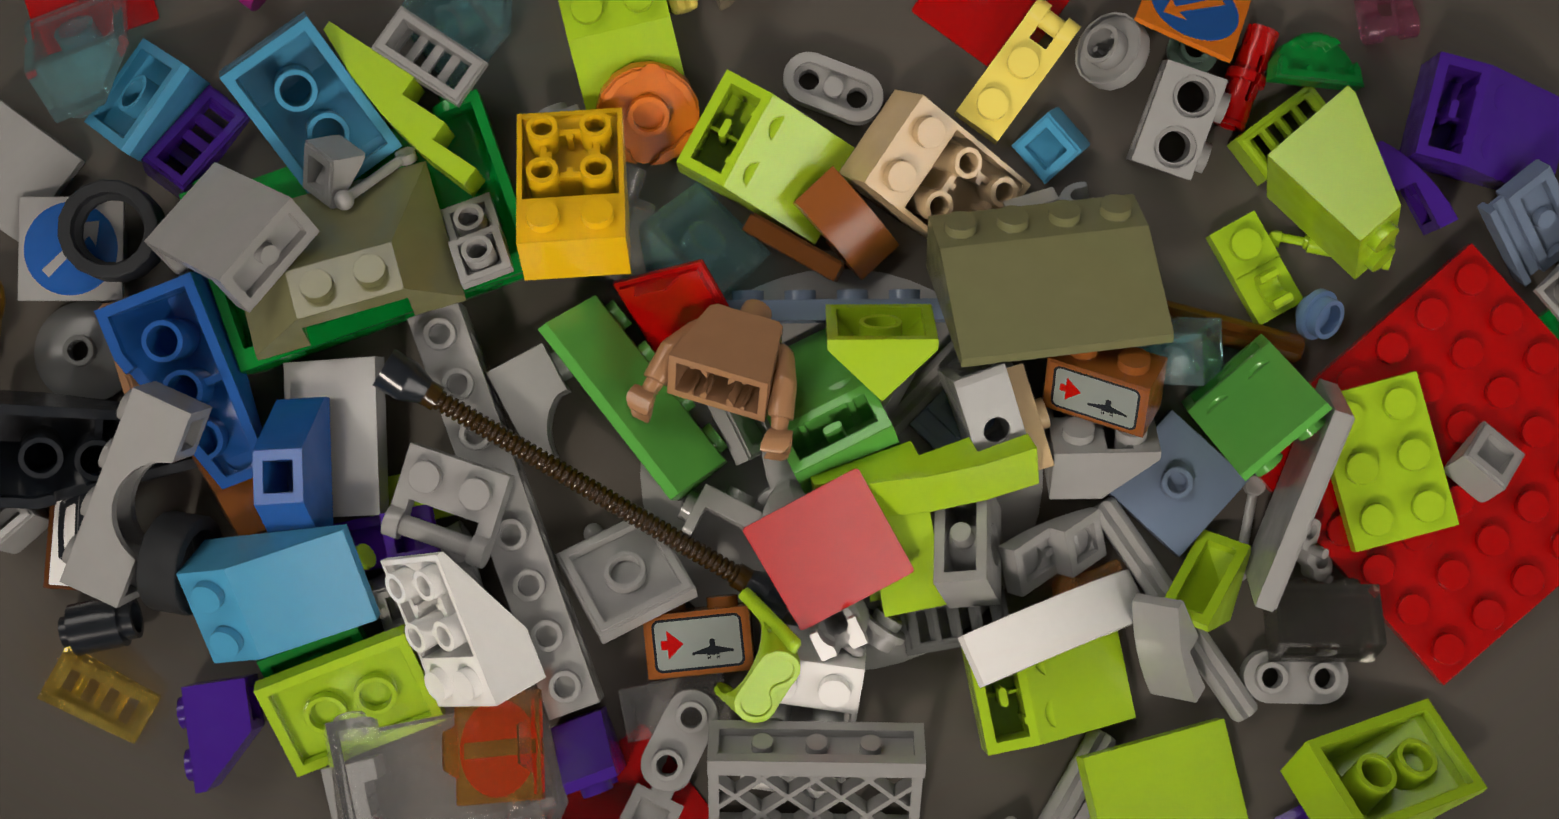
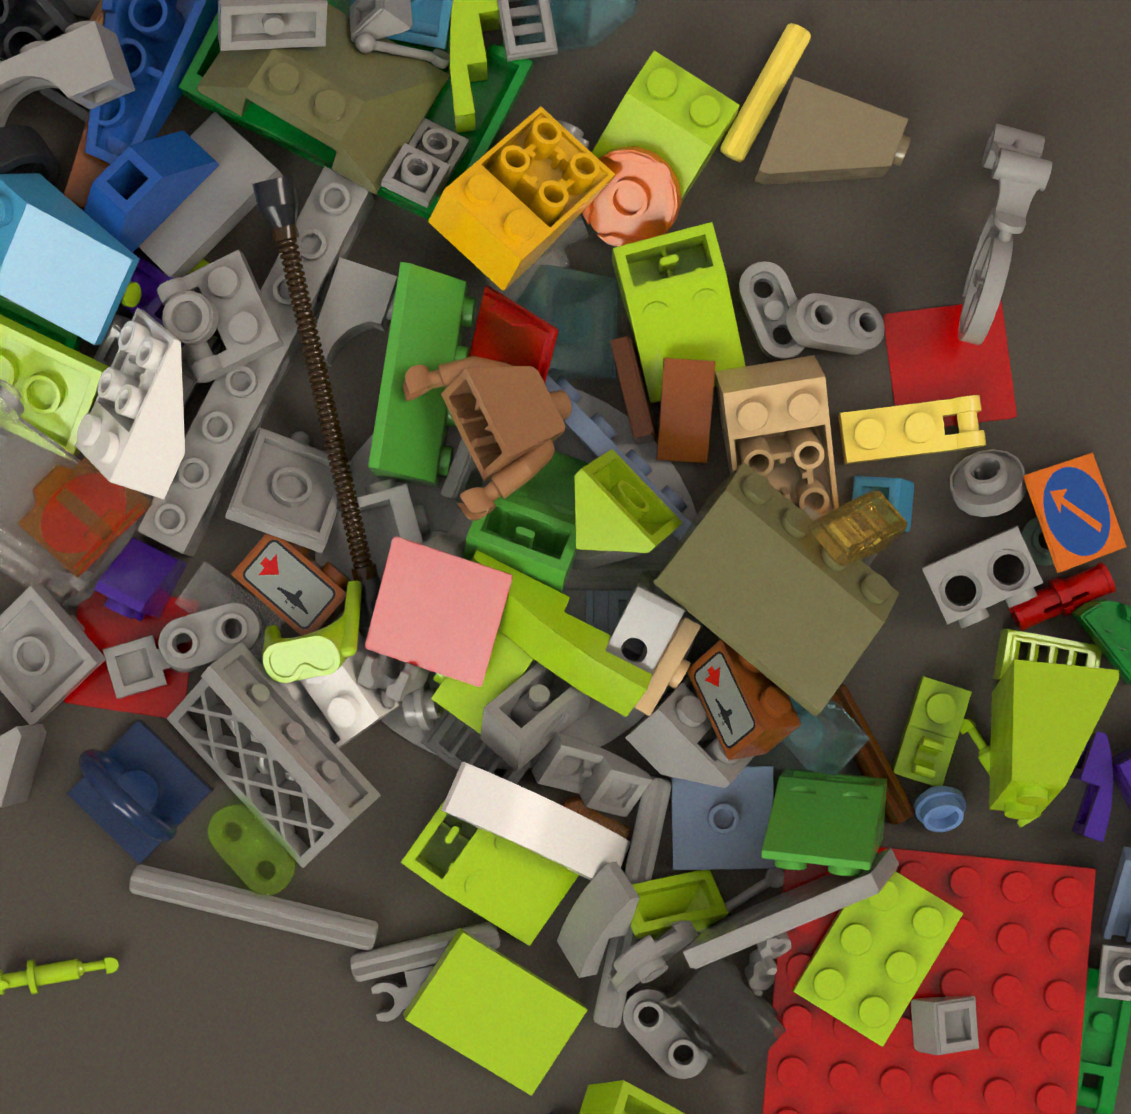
camera: 55 degrees right, 0 degrees up
none -> light grey tile [162,291,219,345]
none -> light grey plate [608,920,699,994]
none -> light grey plate [786,293,884,355]
none -> clear yellow slope [808,490,907,566]

